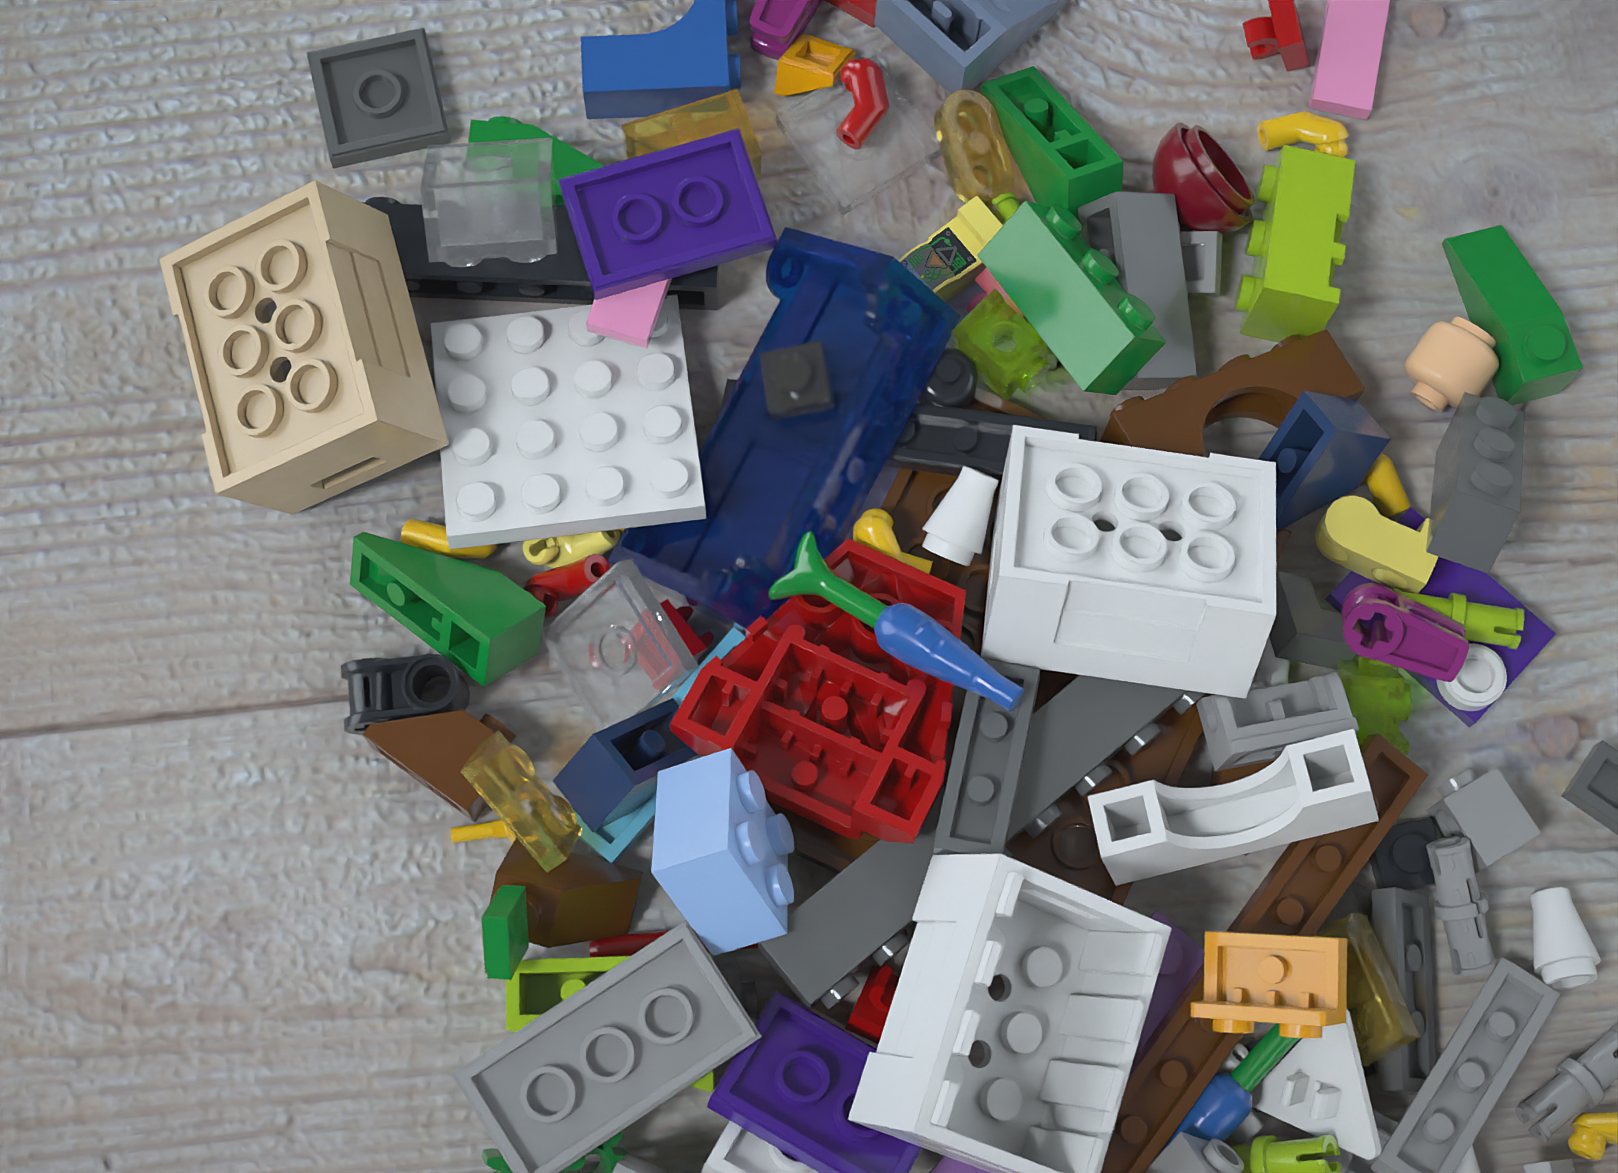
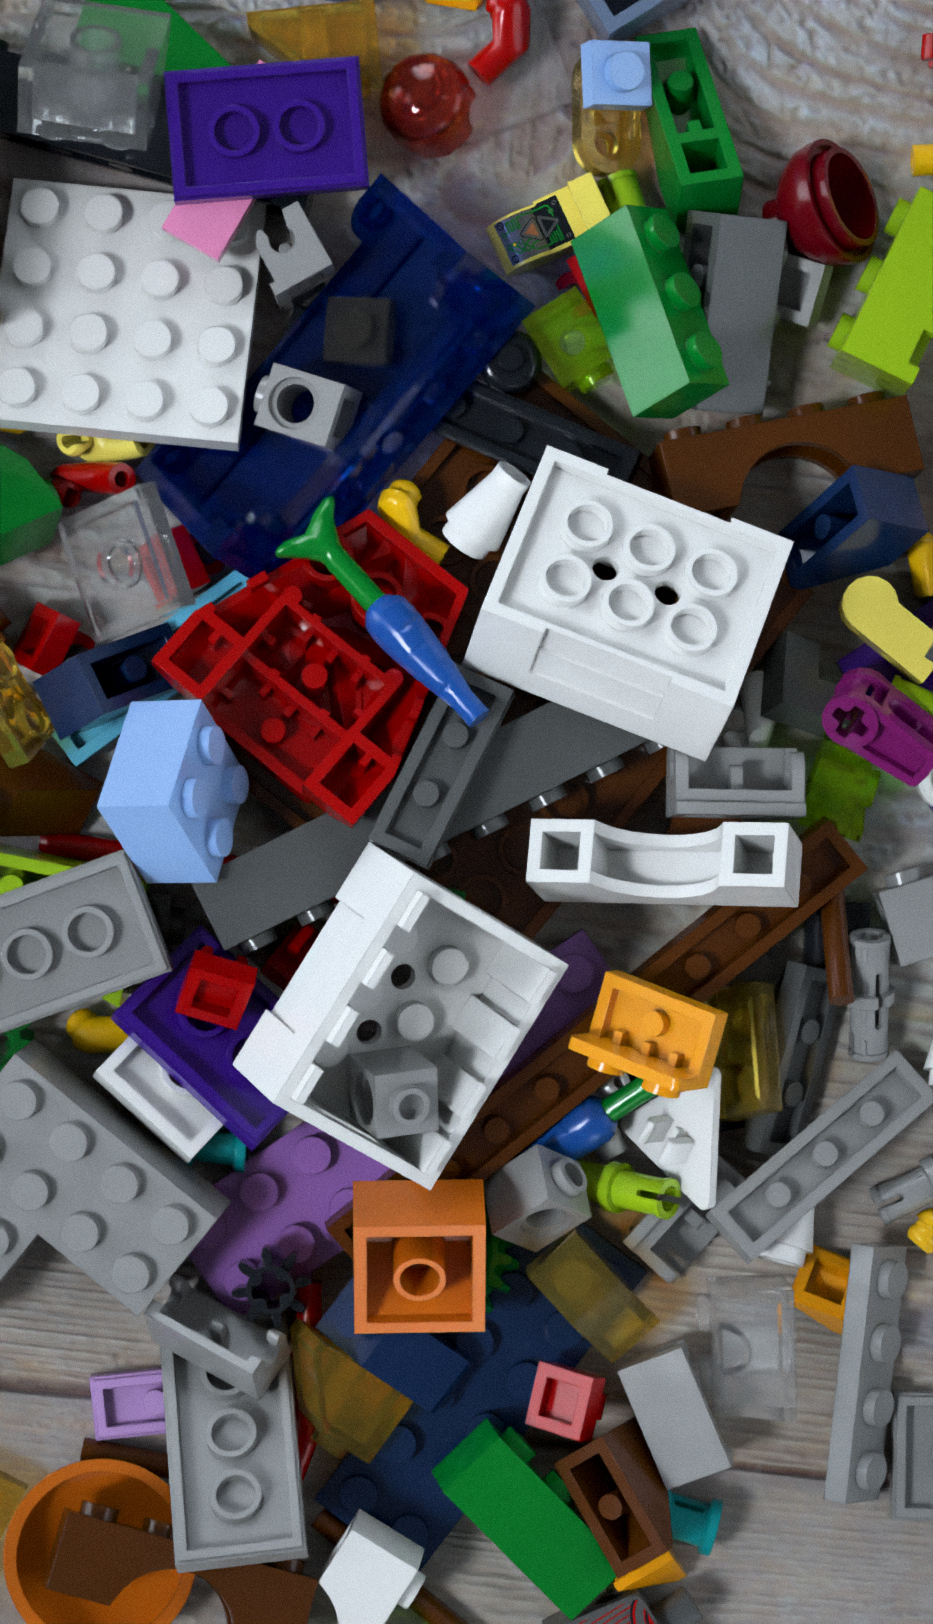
camera: 15 degrees right, 15 degrees up
none -> red tile [9,602,95,676]
none -> yellow arm [66,1008,128,1053]
none -> red tile [175,945,258,1030]
none -> light grey brick [254,362,363,454]
none -> light grey hinge [256,201,338,314]
none -> light grey brick [348,1046,439,1140]
none -> clear red hair [379,52,476,159]
none -> light blue plate [580,40,652,111]
none -> reddish brown bar [812,817,855,1006]

